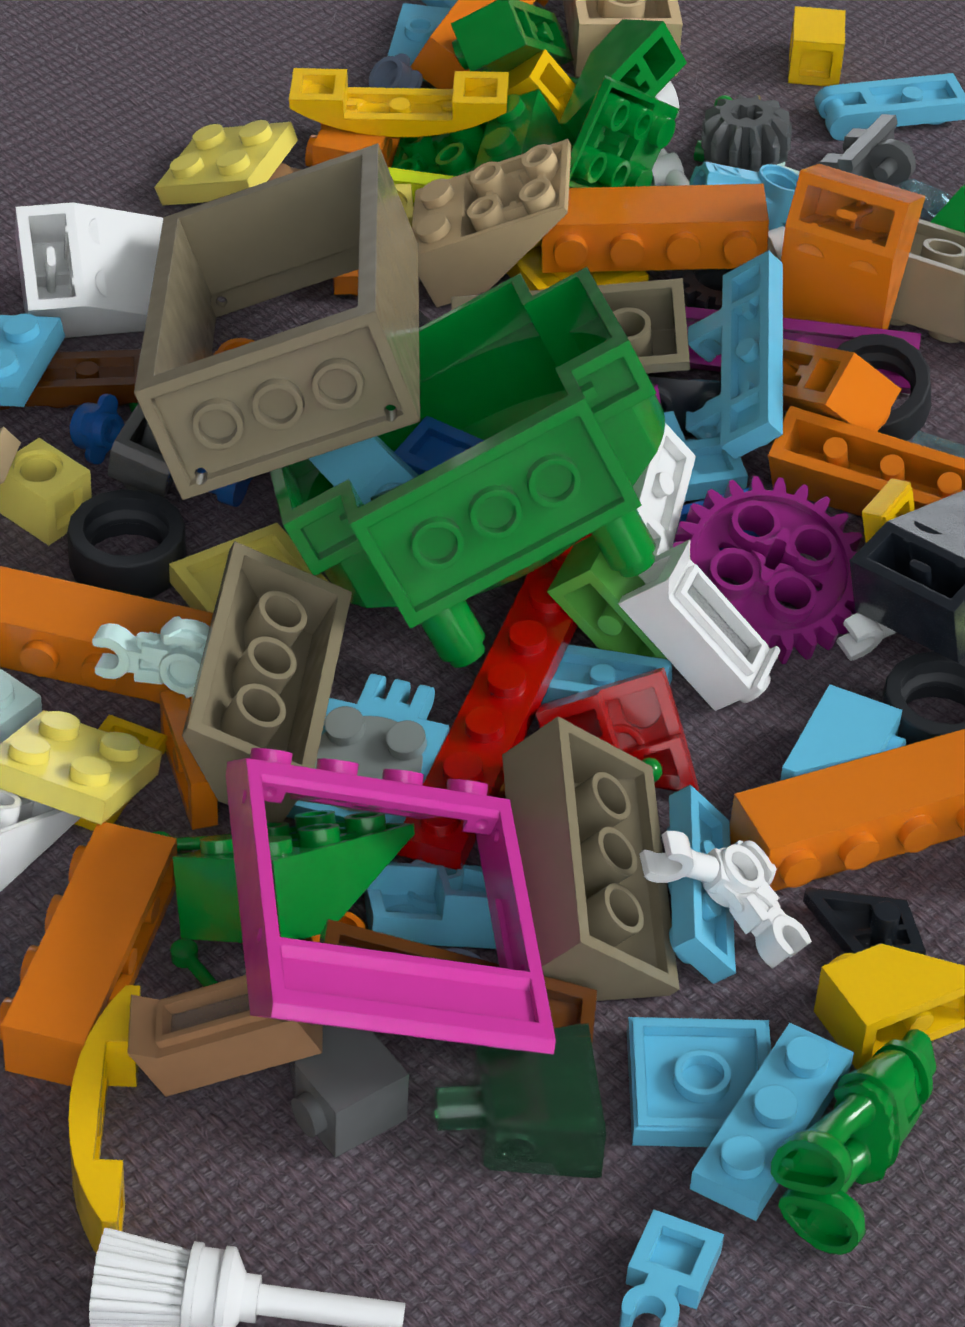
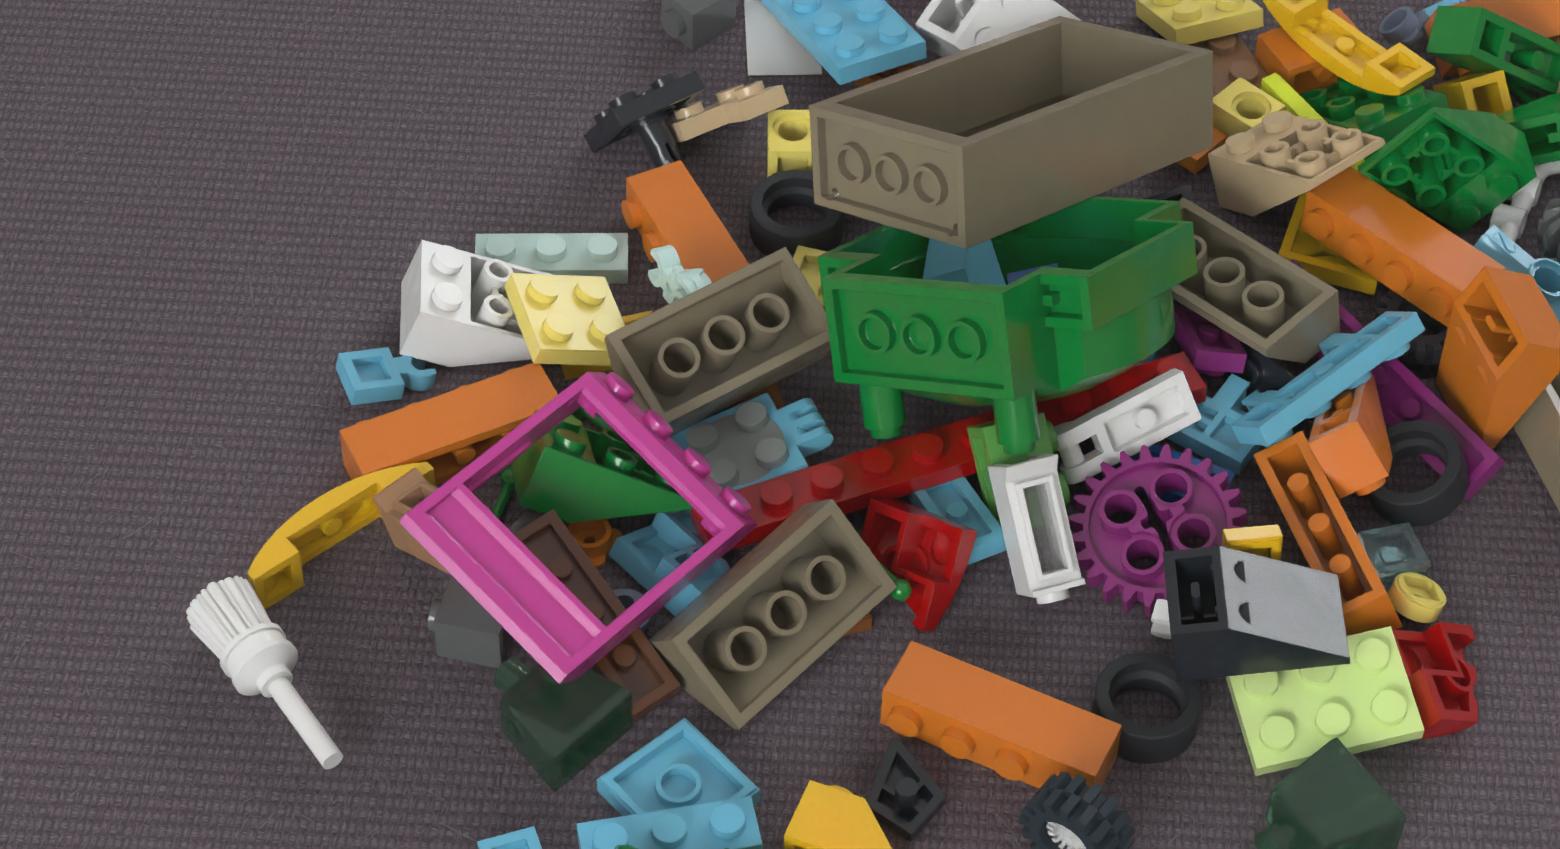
camera: 50 degrees right, 5 degrees up
white piece [639,831,812,969] -> none
medium azure plate [667,785,736,984] -> none
medium azure slope [780,684,906,781] -> none

